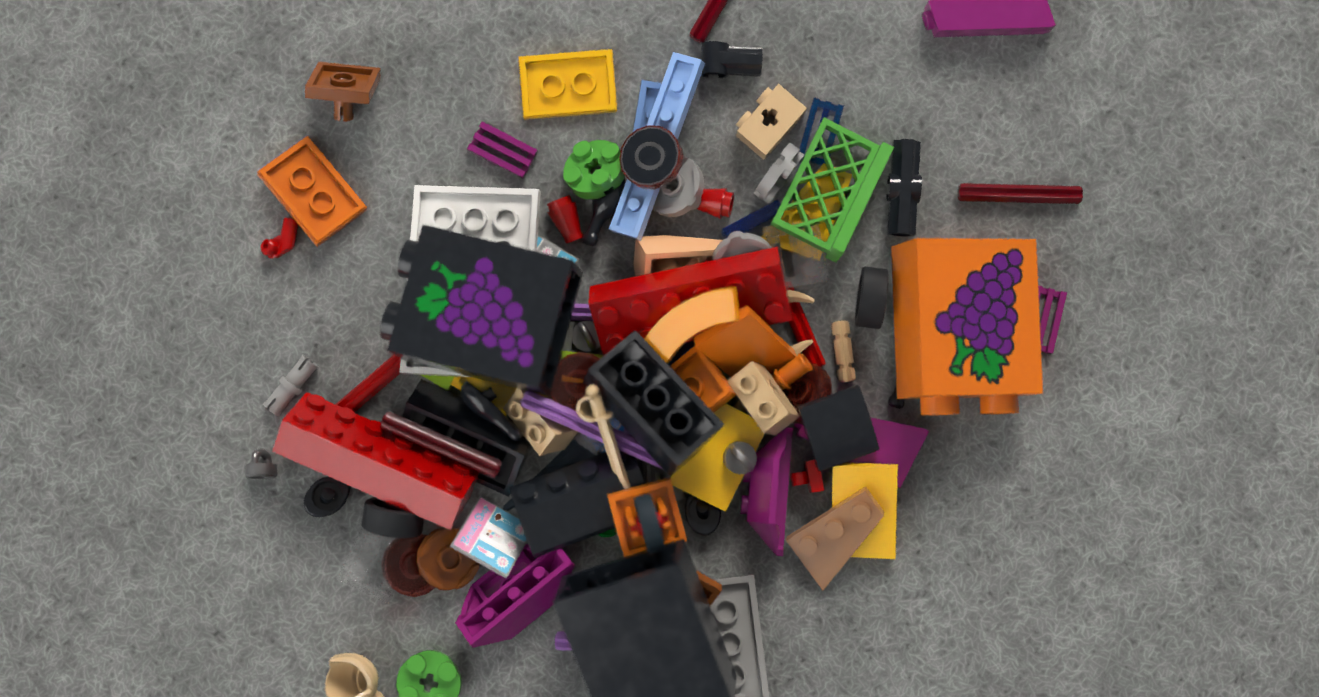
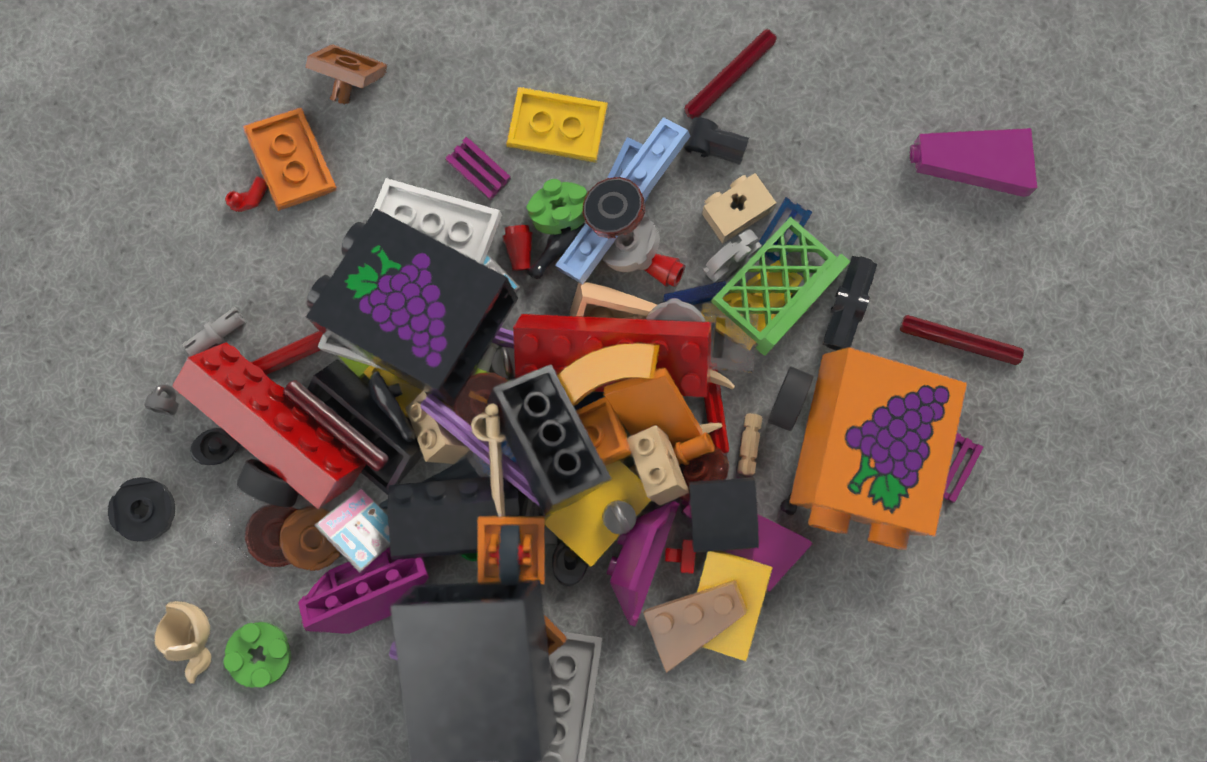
camera: 25 degrees right, 5 degrees down
none -> black plate [108,477,175,542]

